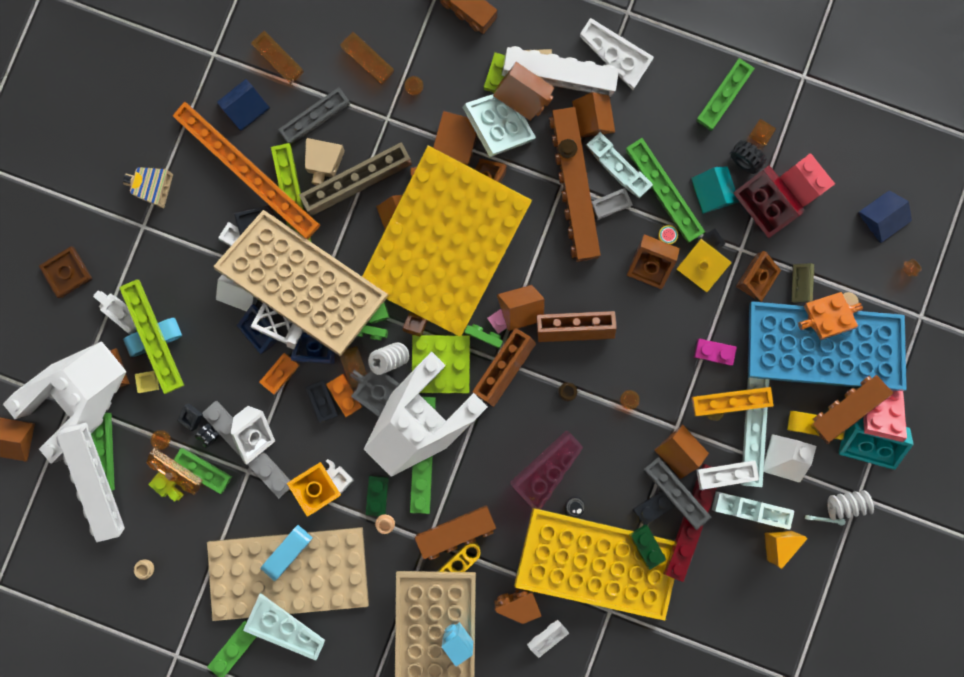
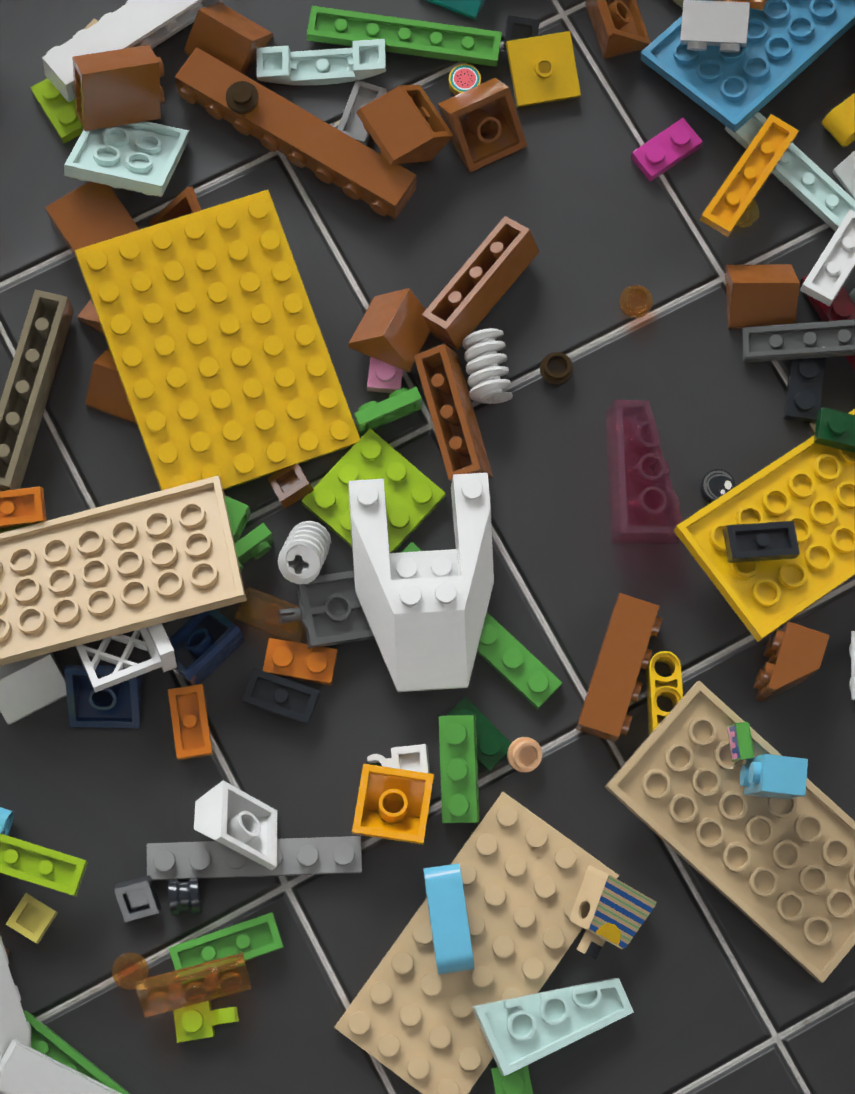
camera: 55 degrees left, 10 degrees down
none -> dark orange slope [356,85,454,165]
none -> bright green plate [439,715,480,823]
none -> white piece [462,328,513,404]
none -> tan torso [570,865,657,960]
none -> white brick [680,0,750,52]
none -> black plate [723,521,800,563]
none -> bright green tile [727,722,754,762]

